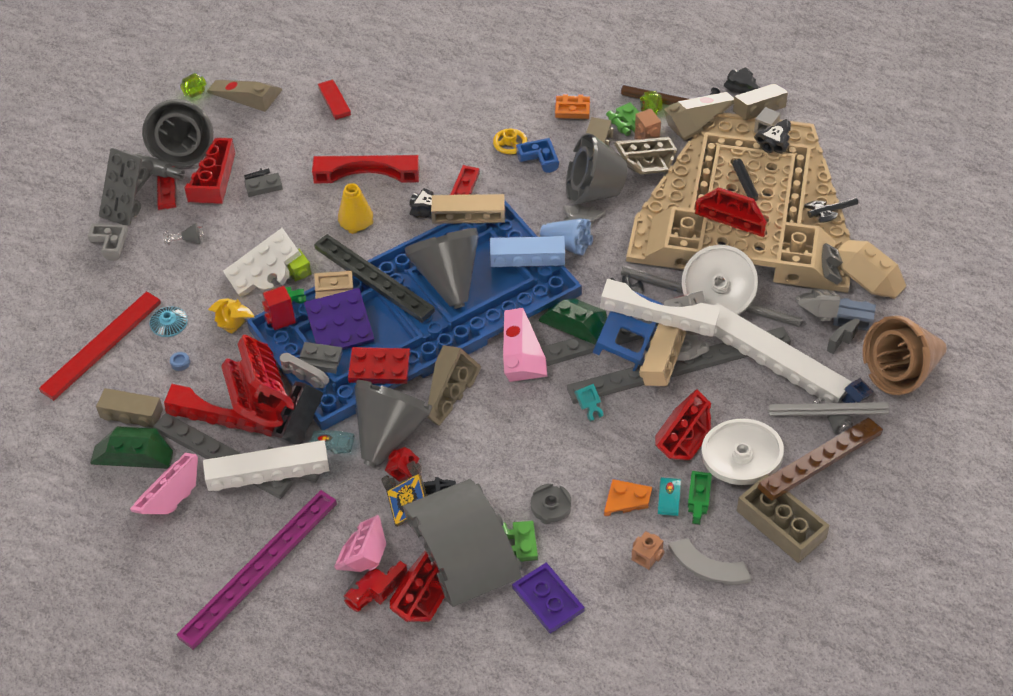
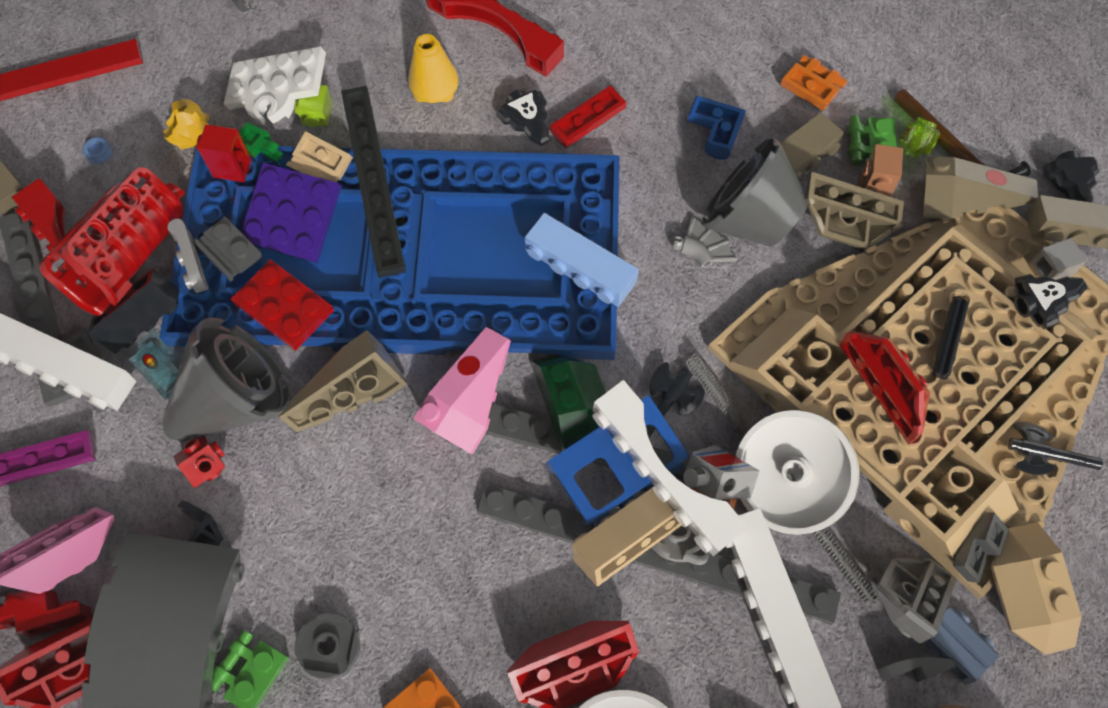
camera: 35 degrees right, 15 degrees up
dish [150,307,188,337] -> none
flag [381,460,427,527] -> none
dark grey cone [405,228,479,309] -> none
tan brick [431,194,505,224] -> none
yellow piece [493,128,527,155] -> none
light blue cone [540,218,593,255] -> none
teal plate [574,384,604,422] -> none

